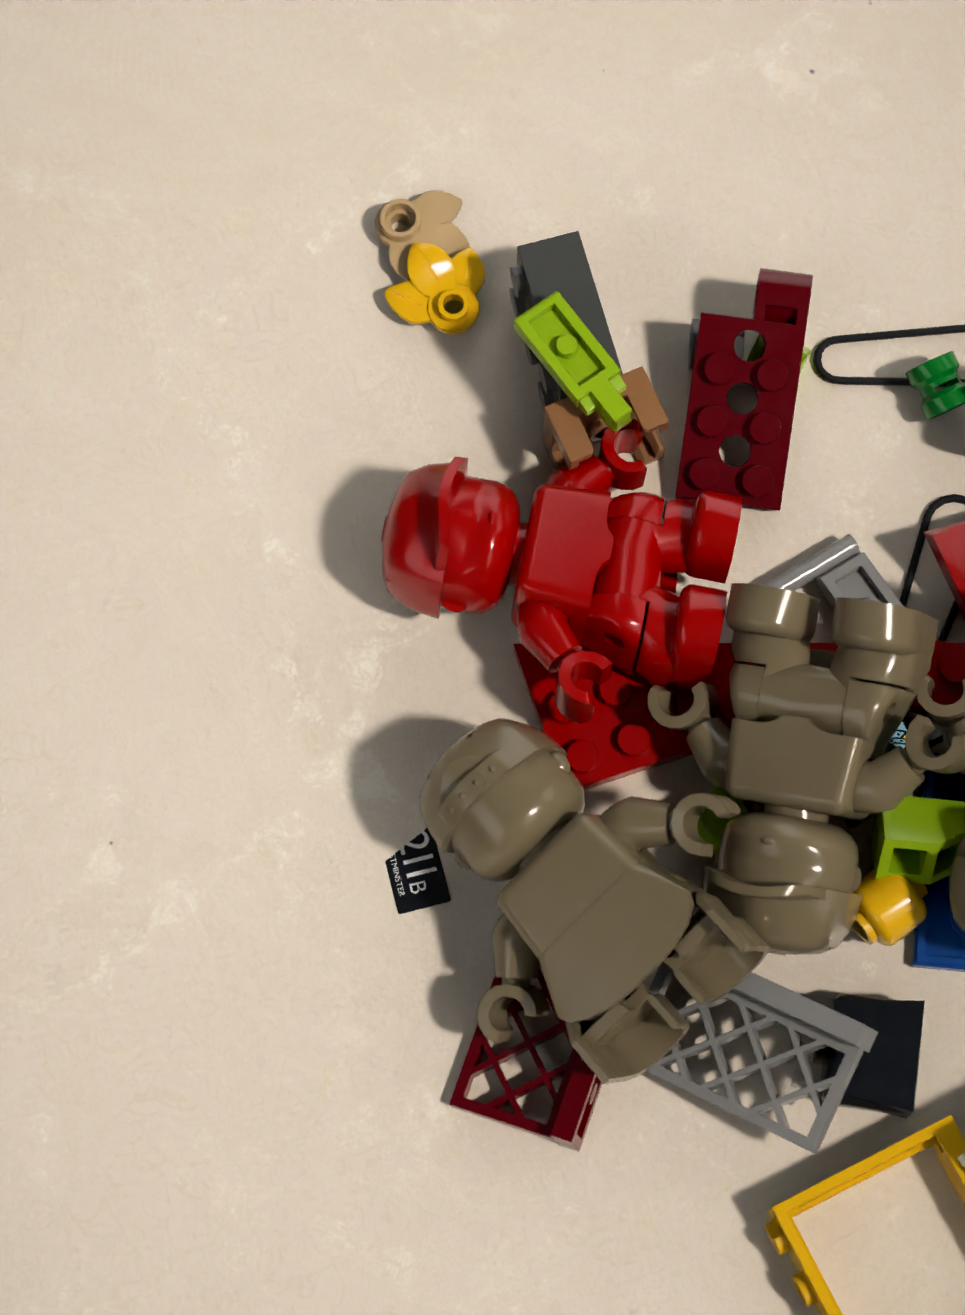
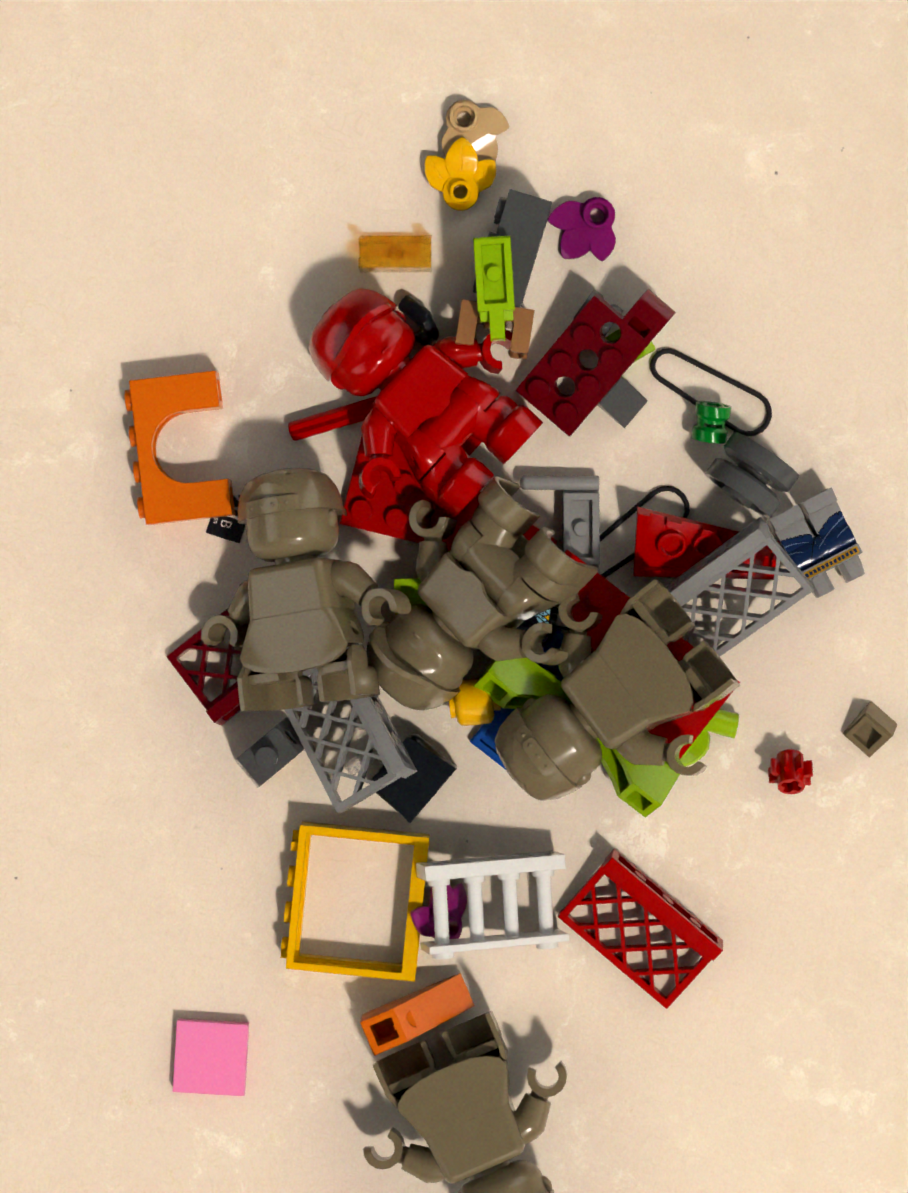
camera: 30 degrees right, 15 degrees up
none -> orange arch [125,371,236,525]
none -> dark grey torso [235,717,304,788]
none -> red axle [288,396,376,441]
none -> clear yellow hinge [358,235,432,273]
none -> black arm [398,295,439,347]
none -> magenta plate [548,197,616,261]
none -> dark grey slope [597,377,648,428]

